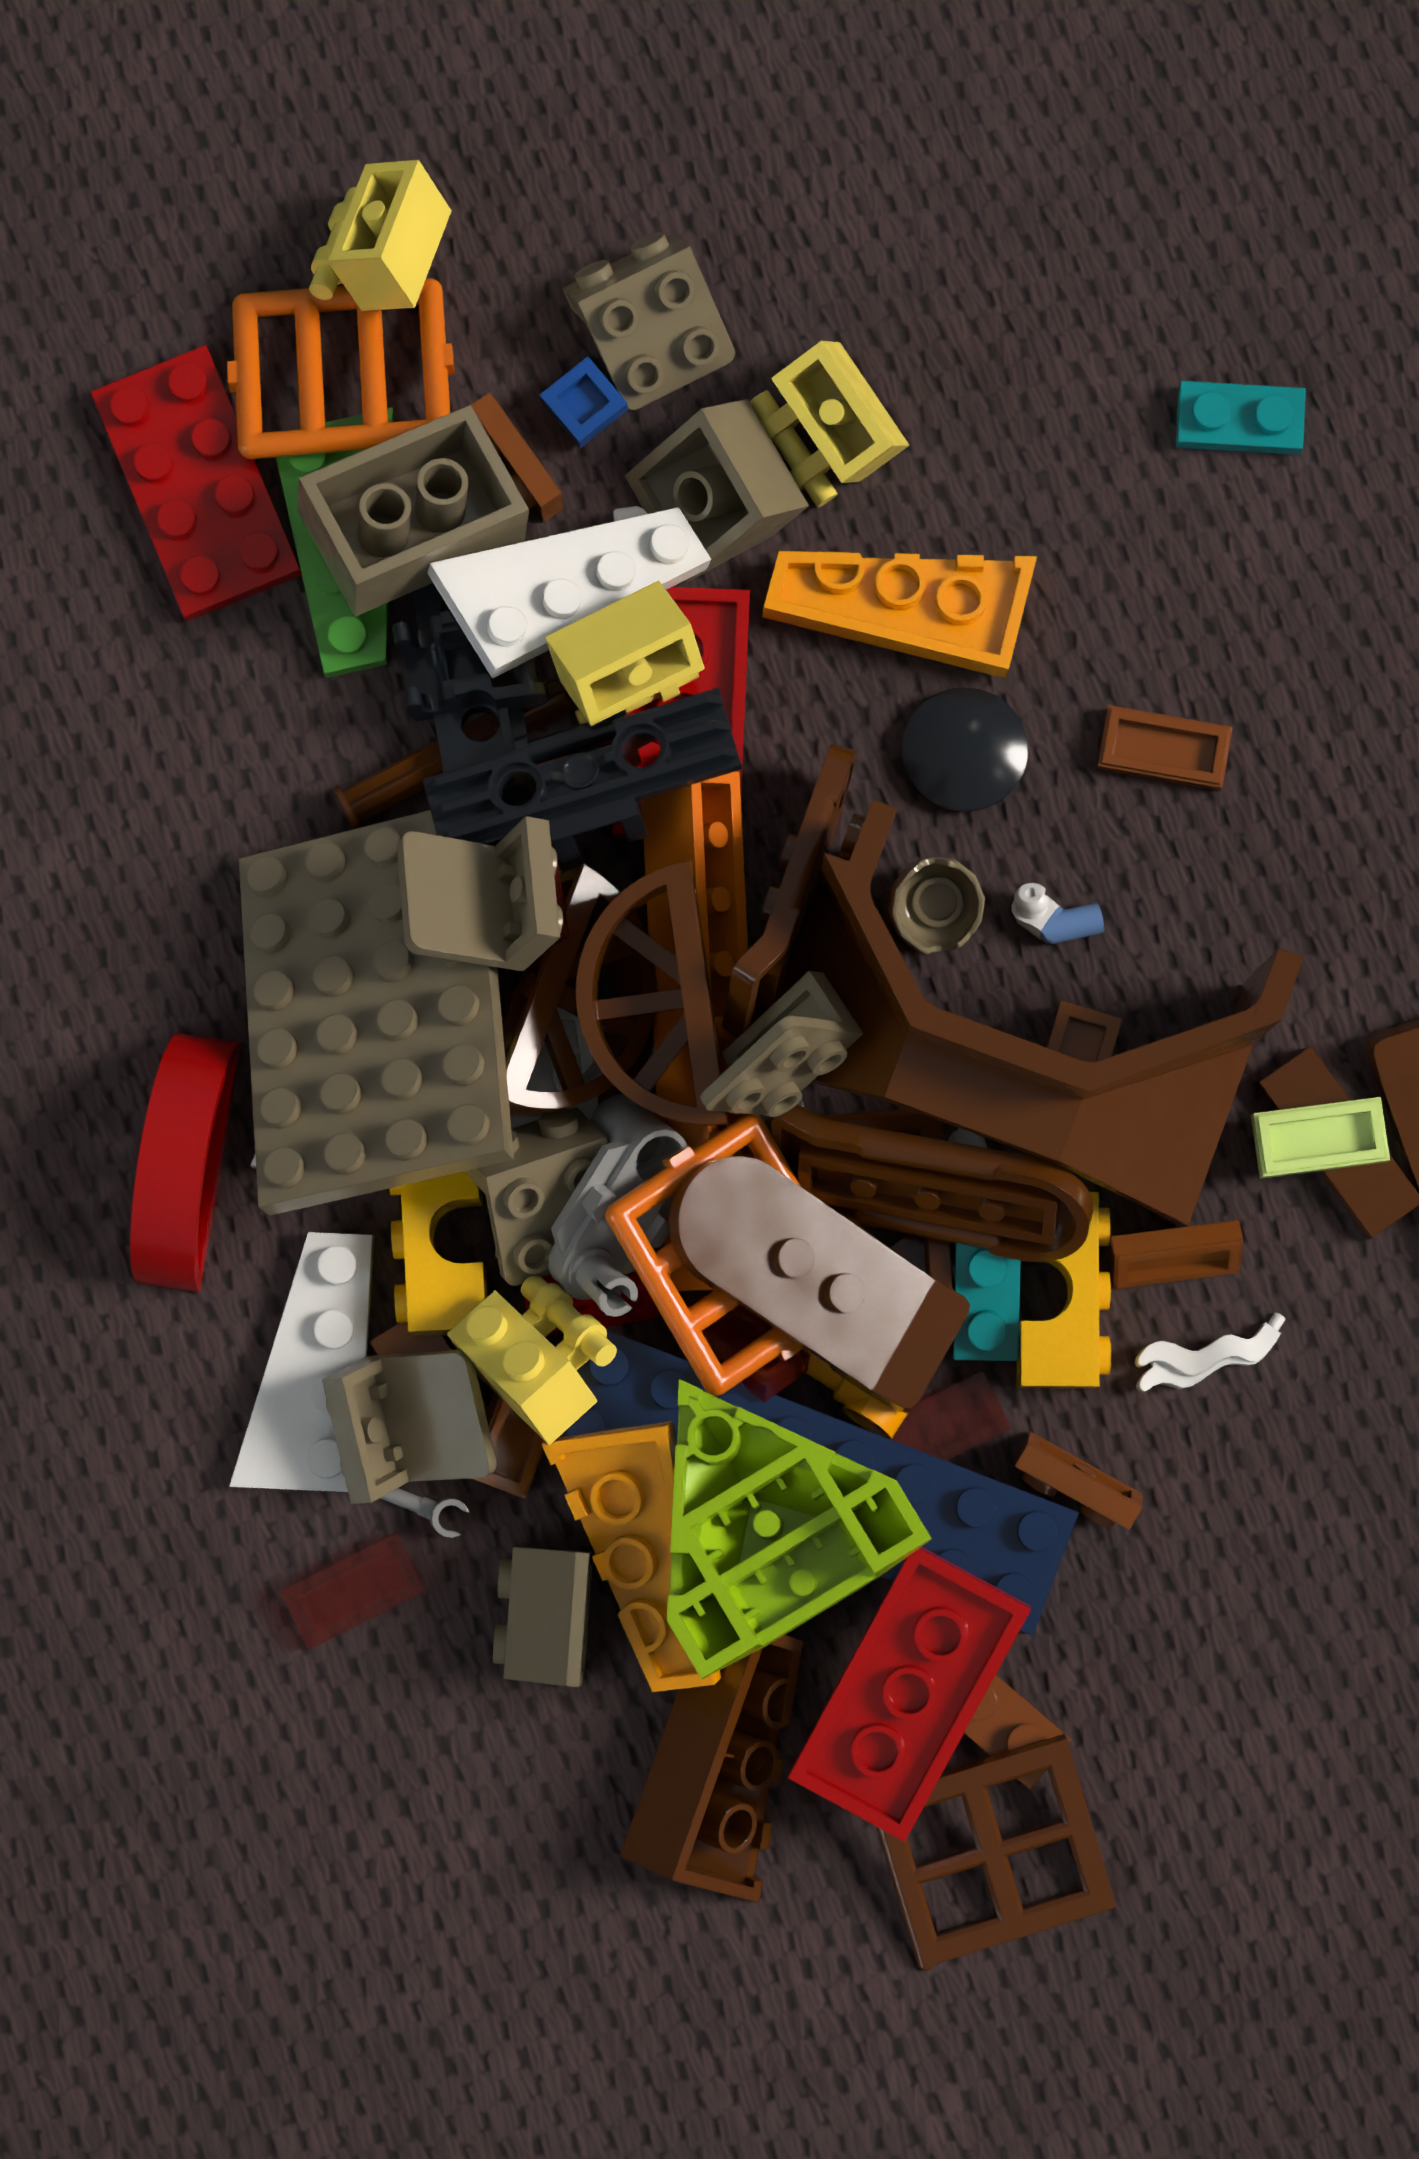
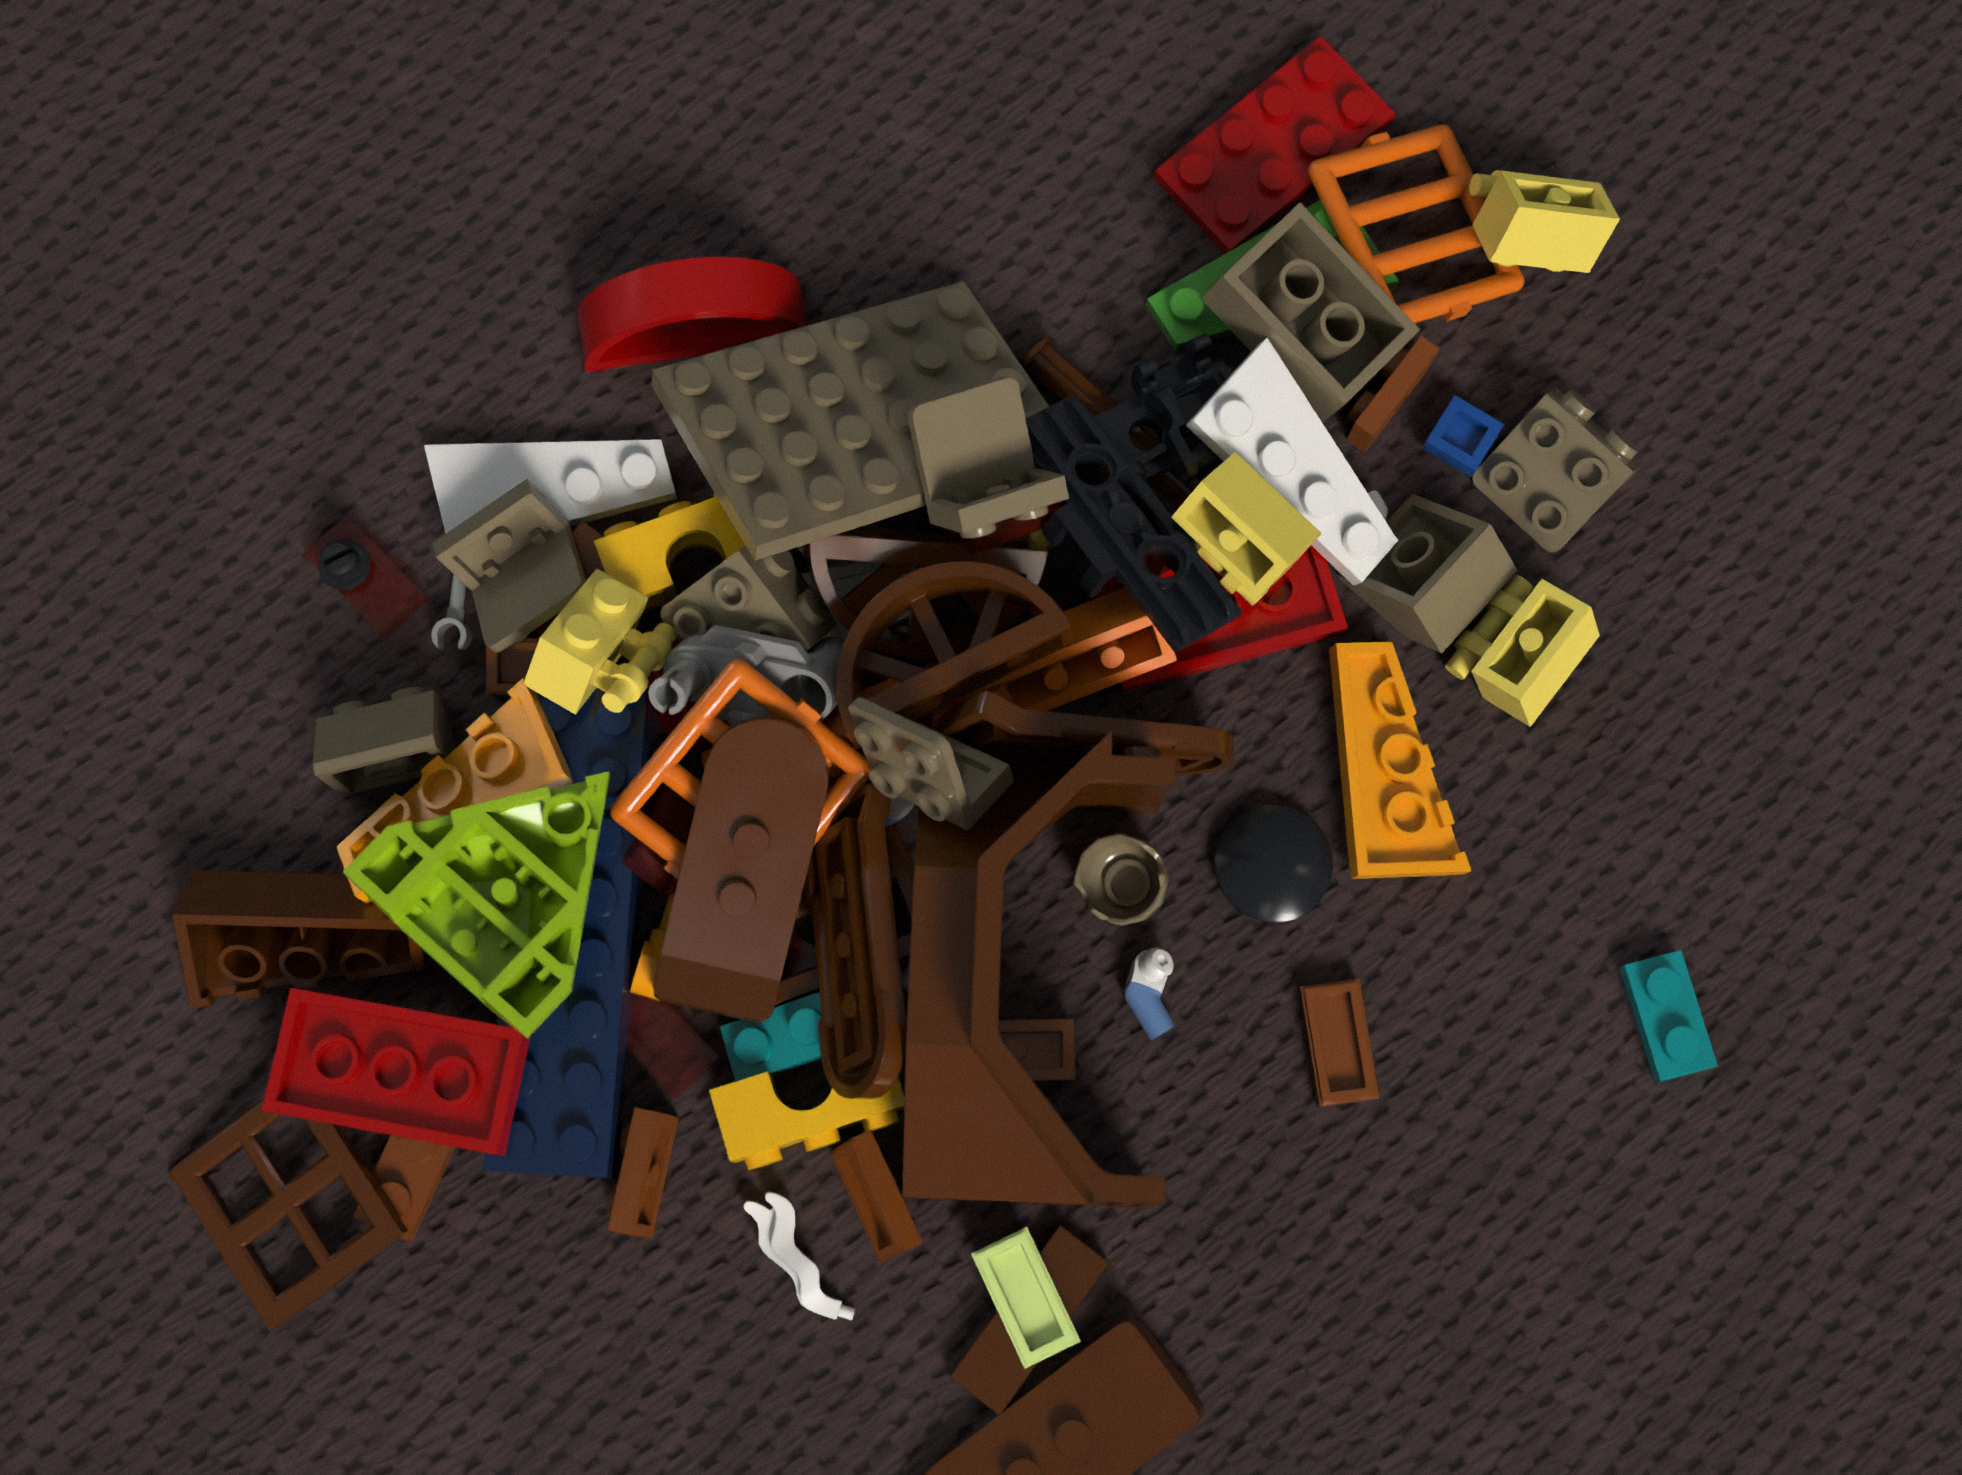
camera: 70 degrees right, 5 degrees down
none -> black piece [318,539,371,590]

